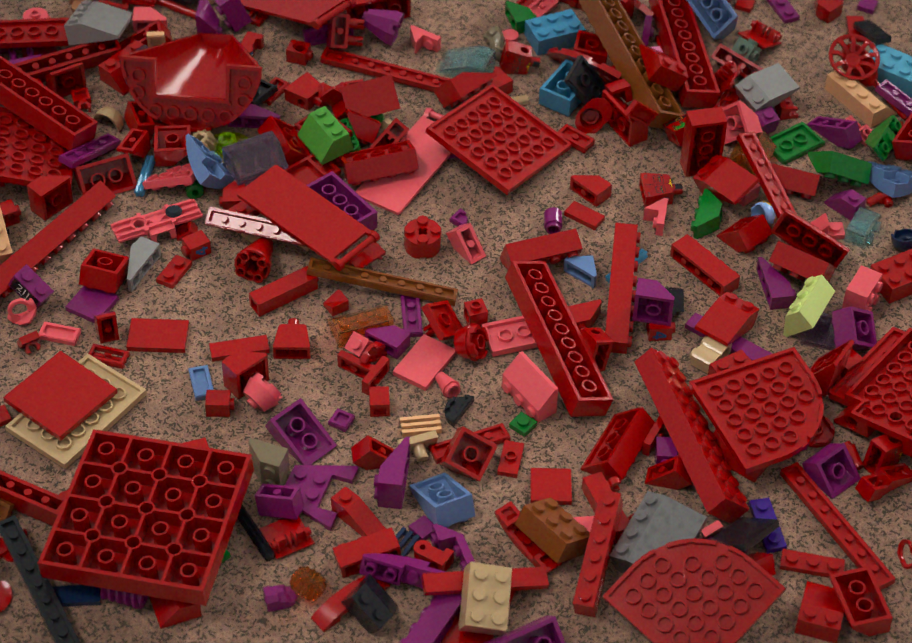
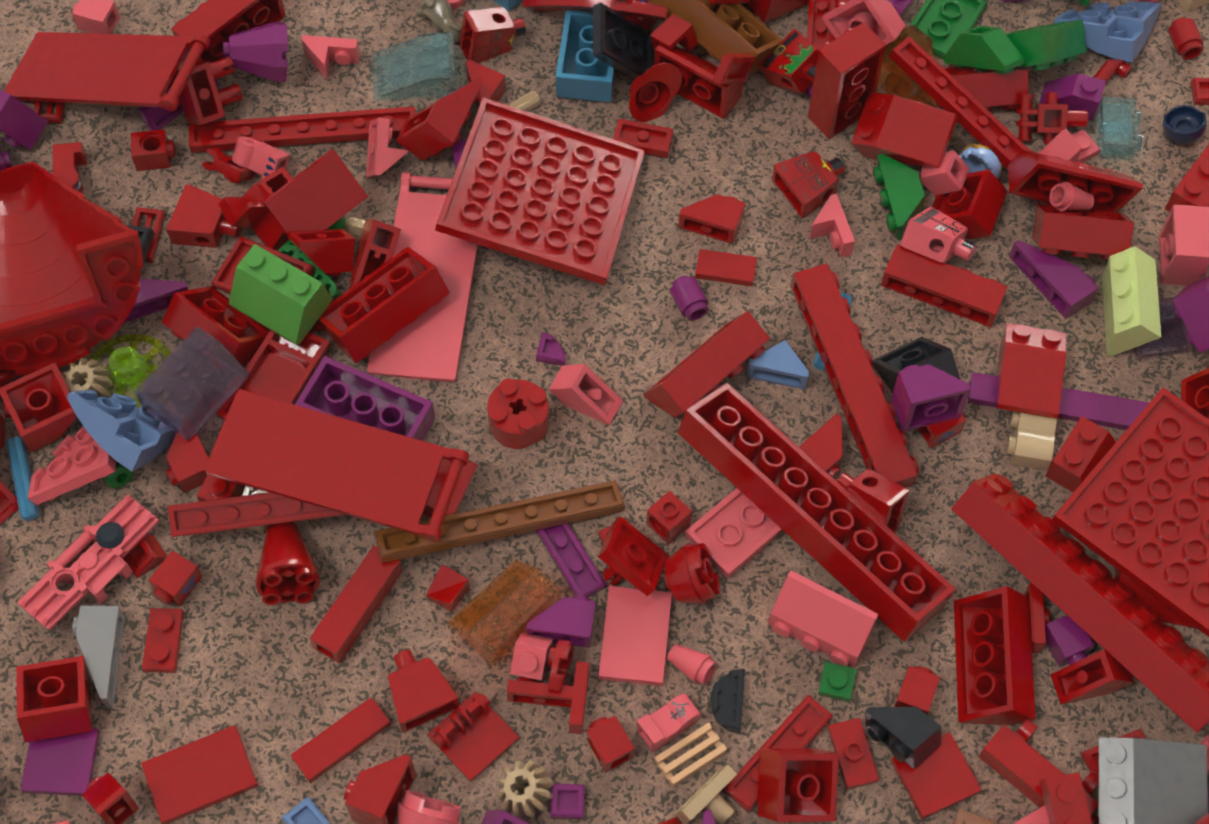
camera: 25 degrees left, 15 degrees up
none -> red plate [202,148,255,183]
none -> coral leg [232,137,291,178]
none -> coral slope [366,117,408,178]
none -> red hinge [427,692,519,782]
none -> tan gear [496,760,553,818]
none -> coral leg [636,694,702,753]
none -> black slope [865,707,941,769]
none -> red brick [894,666,940,715]
none -> coral torso [900,206,976,263]
none -> coral brick [919,150,970,196]
none -> green slope [944,26,1025,74]
none -> red piece [1016,92,1088,144]
none -> coral cone [1050,182,1094,211]

